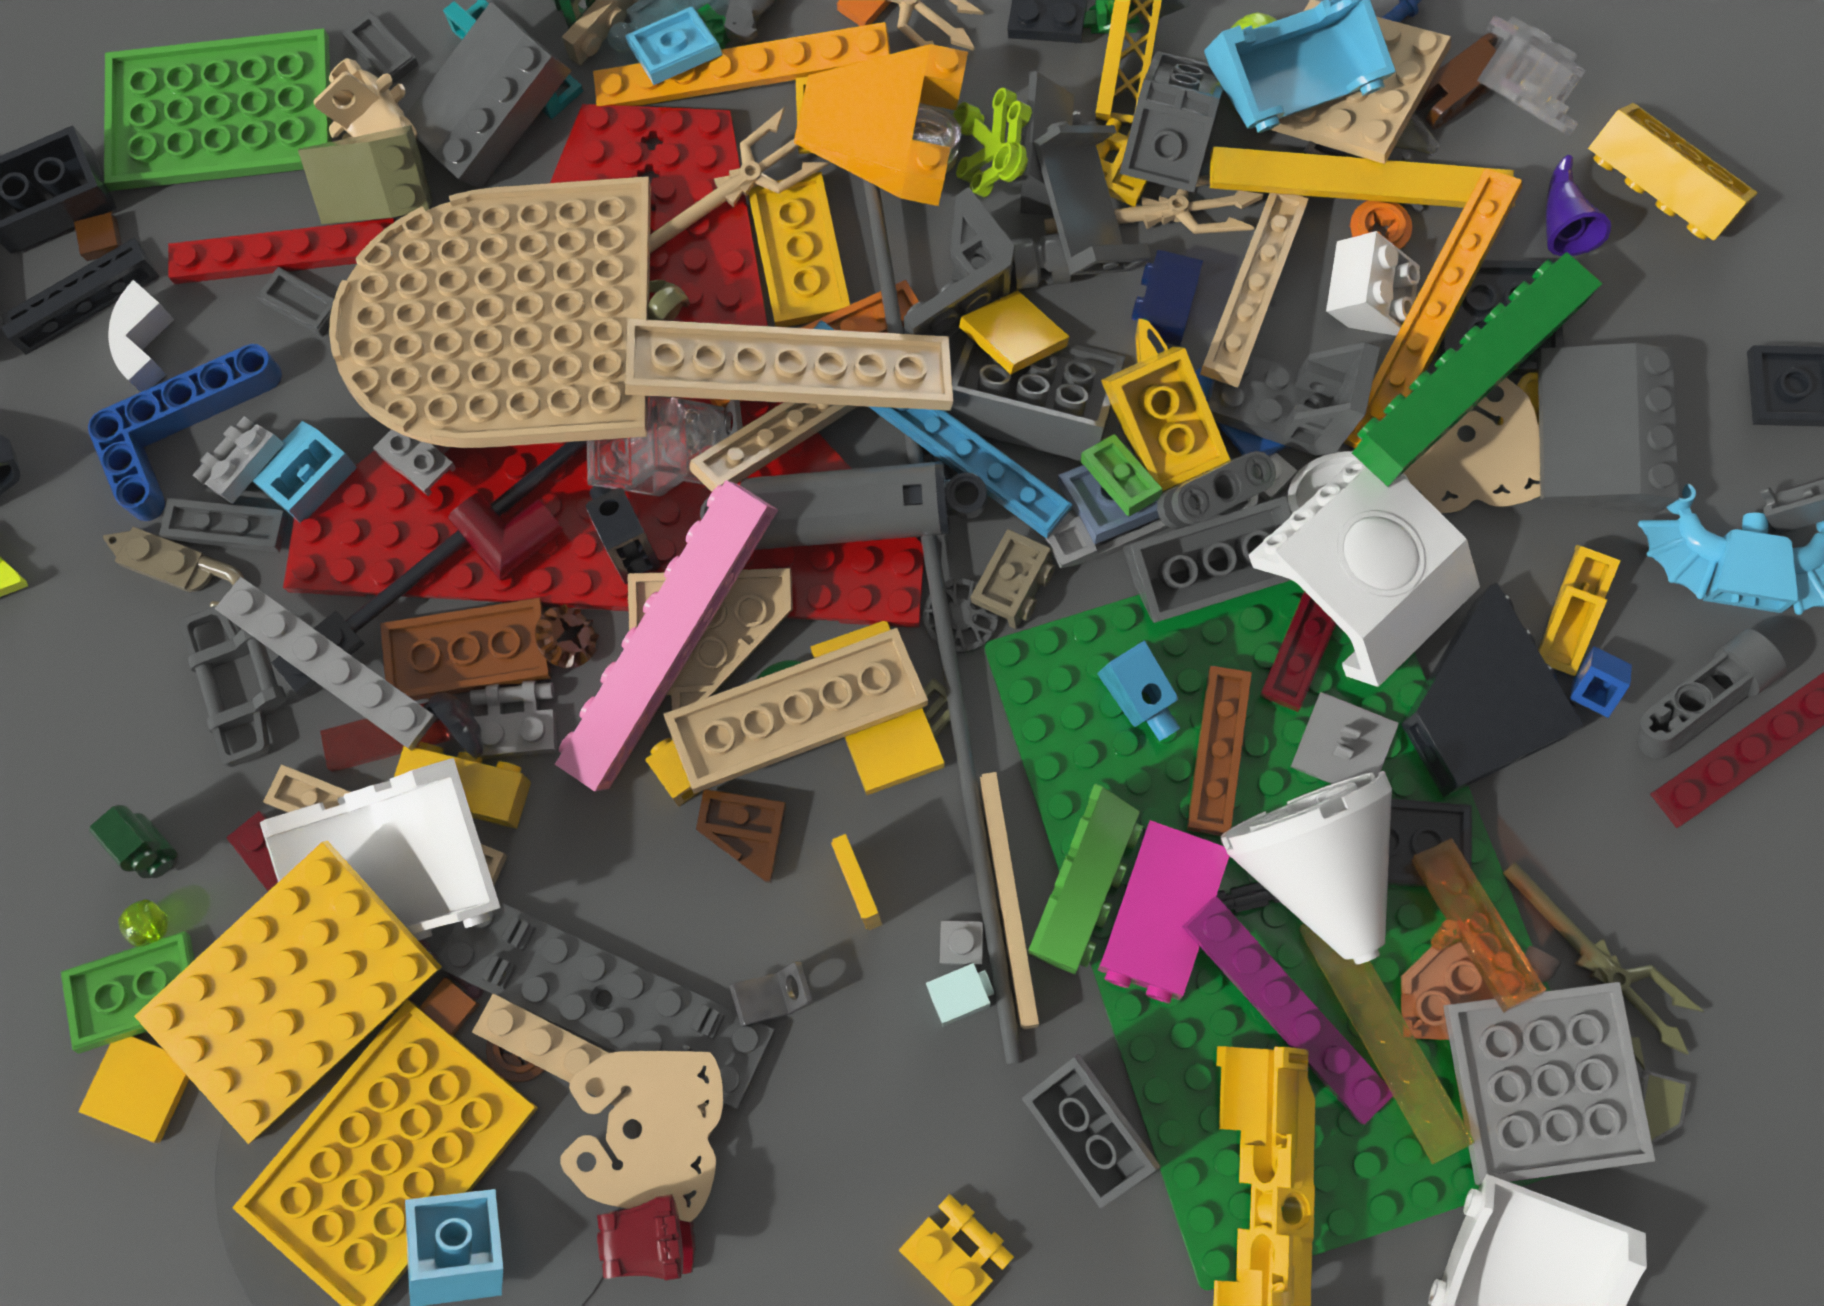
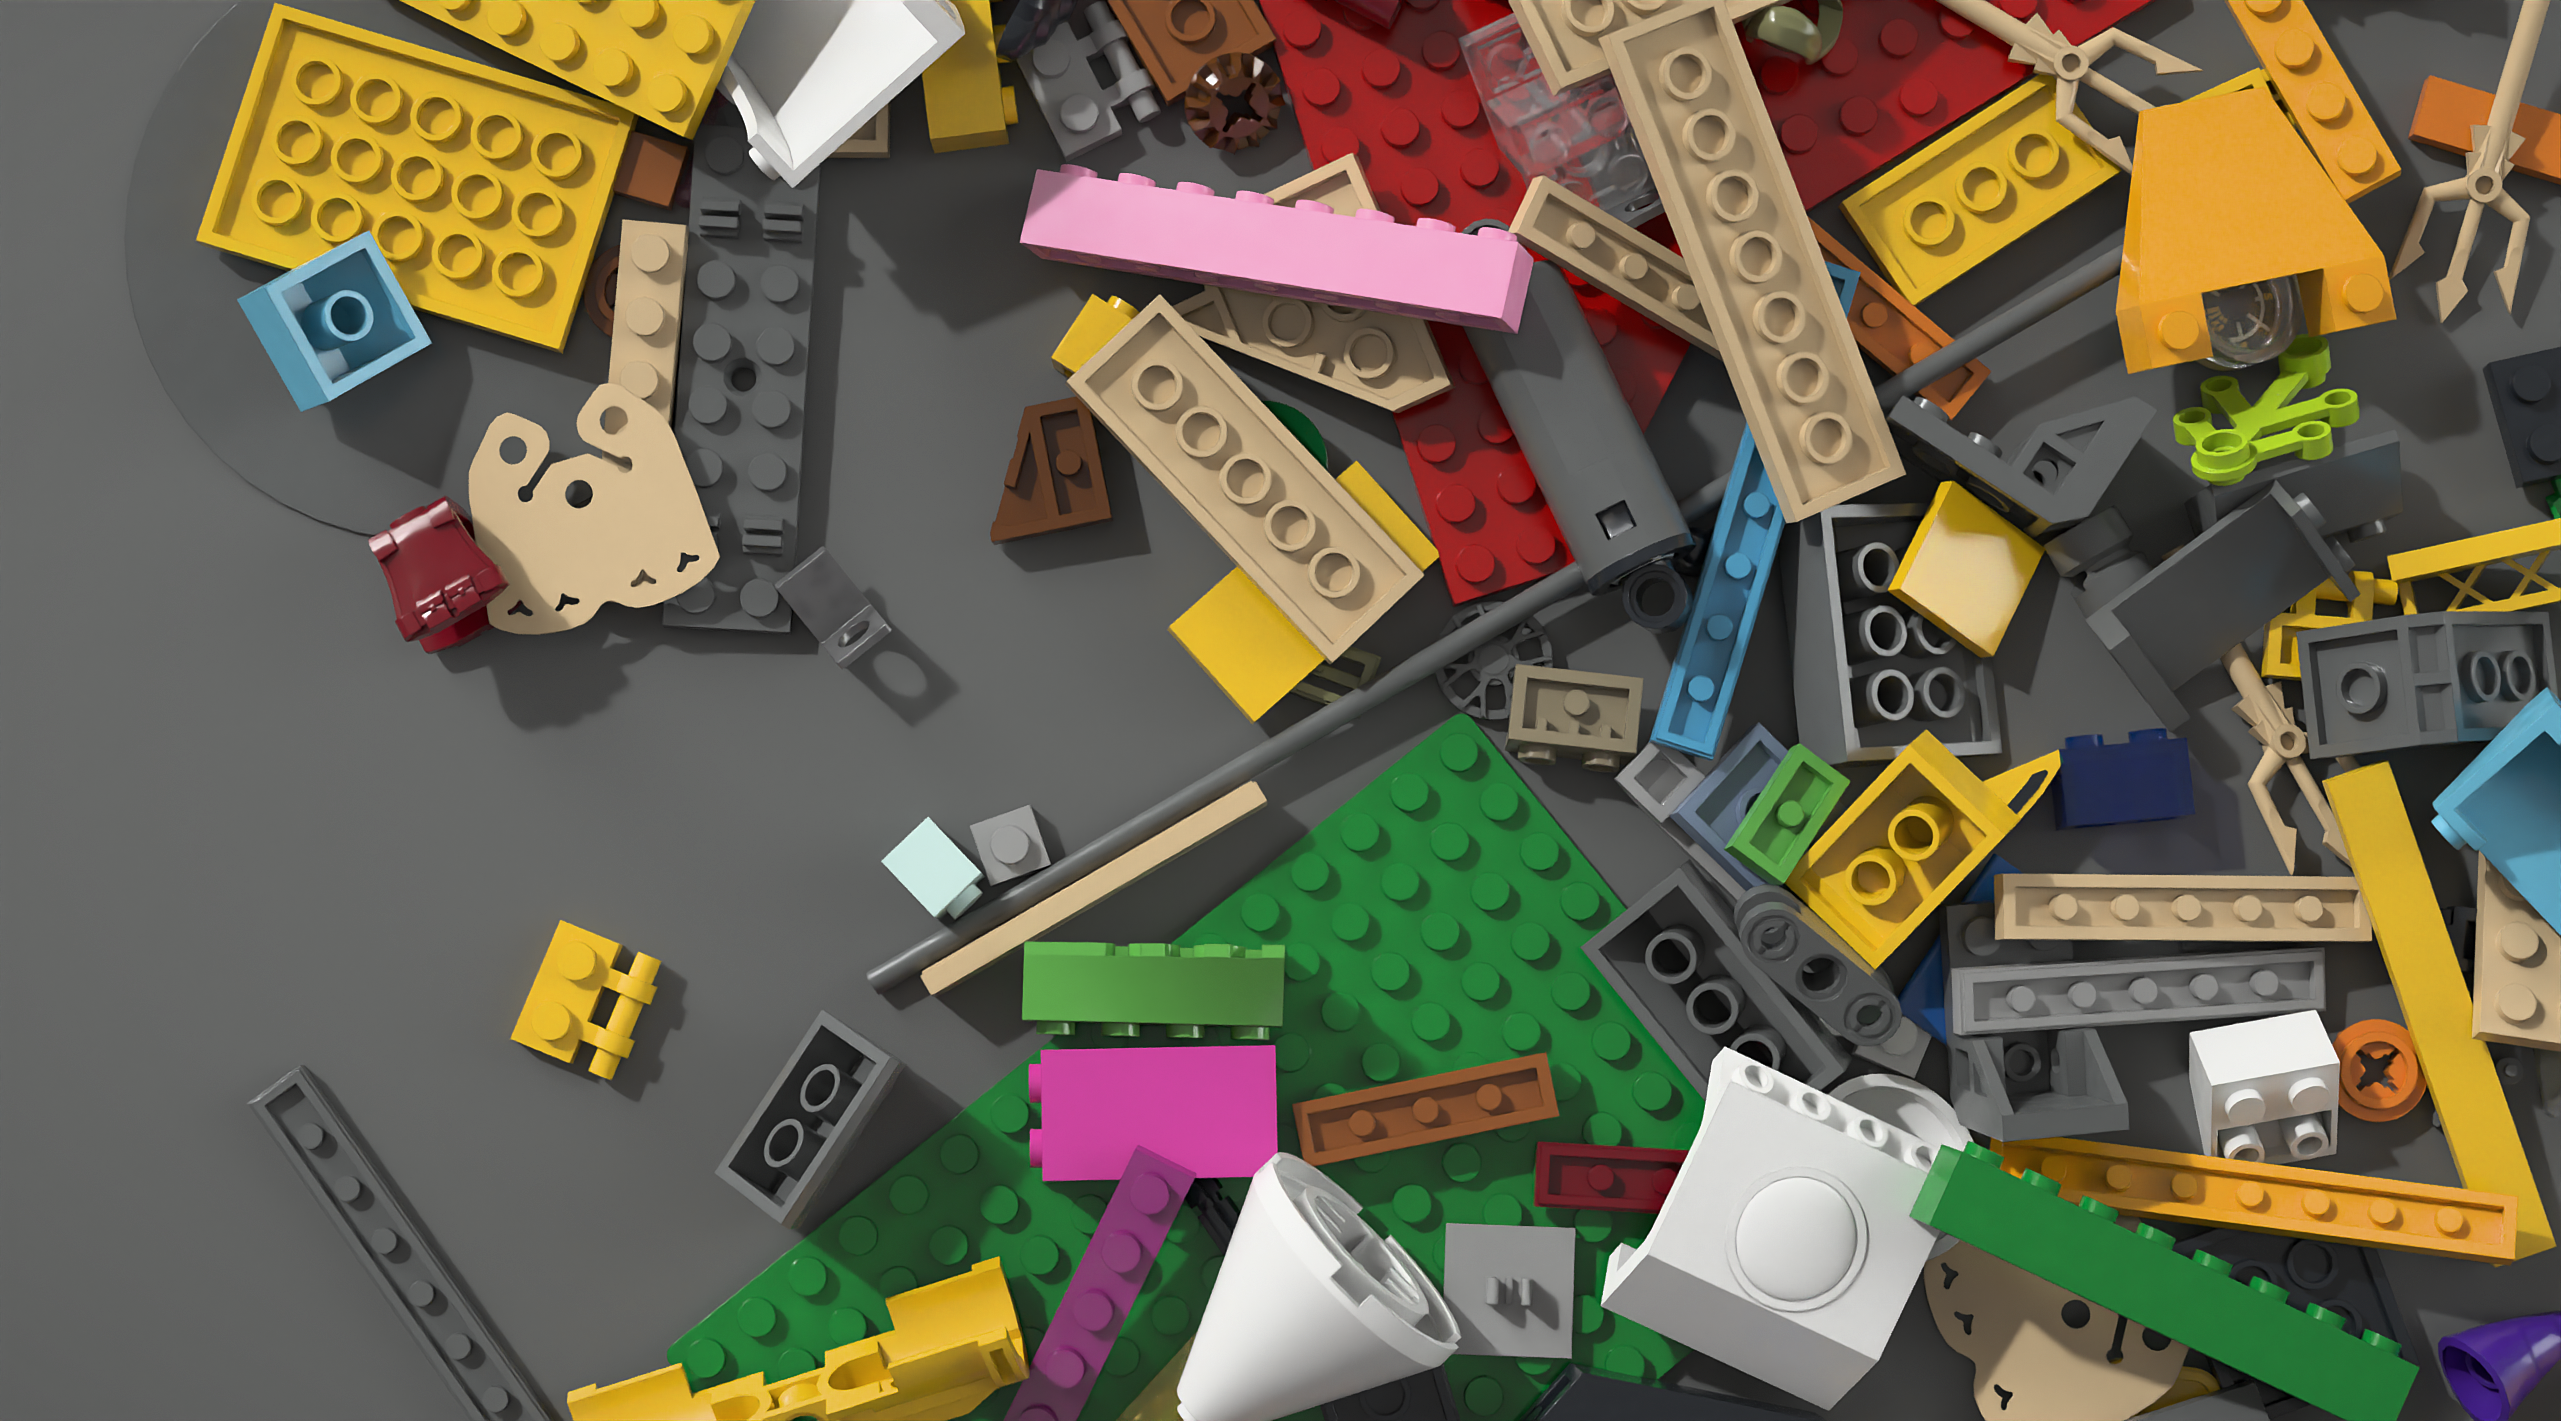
camera: 60 degrees right, 10 degrees up
black torso [586,482,662,585] -> none
yellow tile [831,834,882,930] -> none
dark azure torso [1097,641,1180,741] -> none
none -> light grey tile [1951,945,2326,1035]

